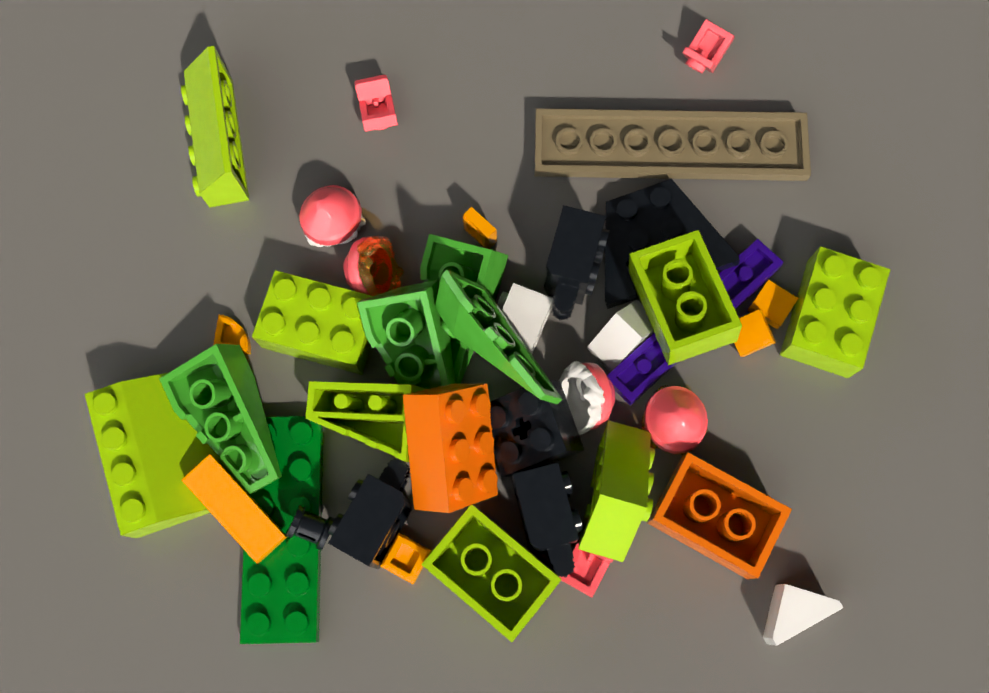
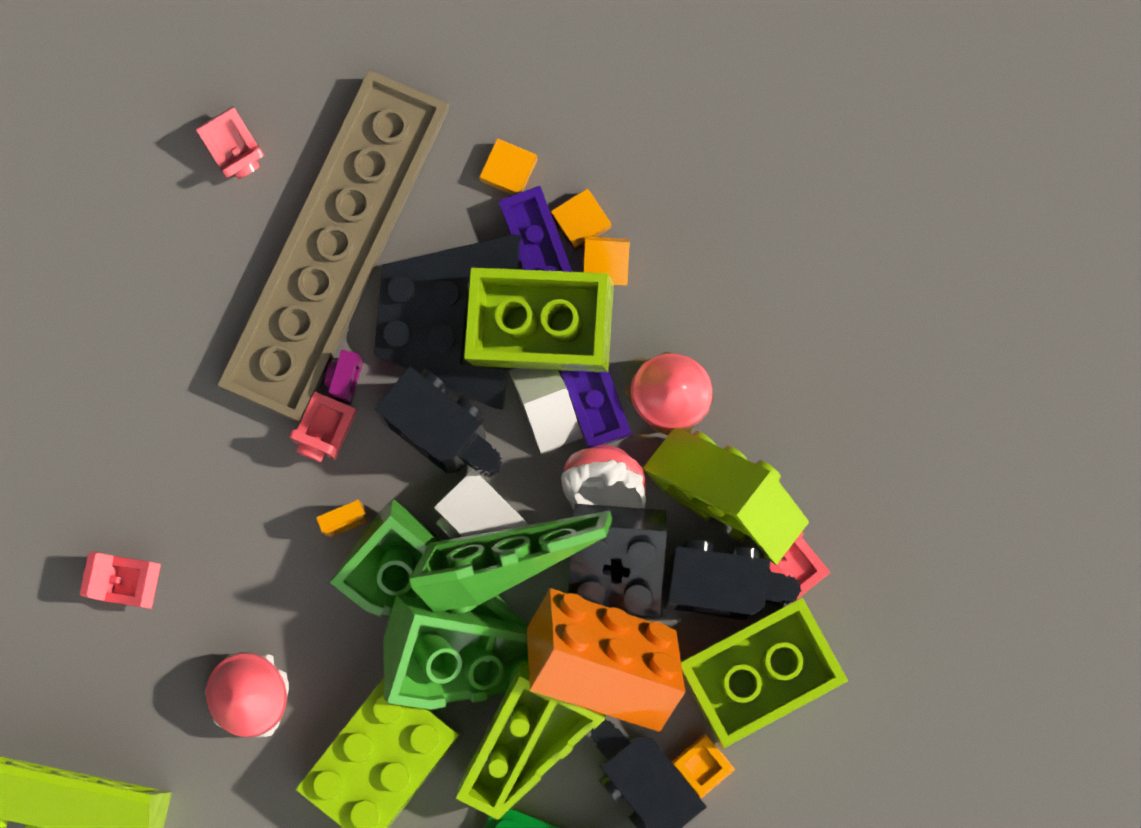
camera: 70 degrees left, 5 degrees up
hair [343,235,404,296] -> none
orange brick [647,452,792,579] -> none
white slope [763,584,843,646] -> none
lime brick [780,246,890,378] -> none
none -> coral bracket [289,391,358,463]
none -> magenta plate [325,349,363,405]
none -> light orange tile [480,138,538,195]

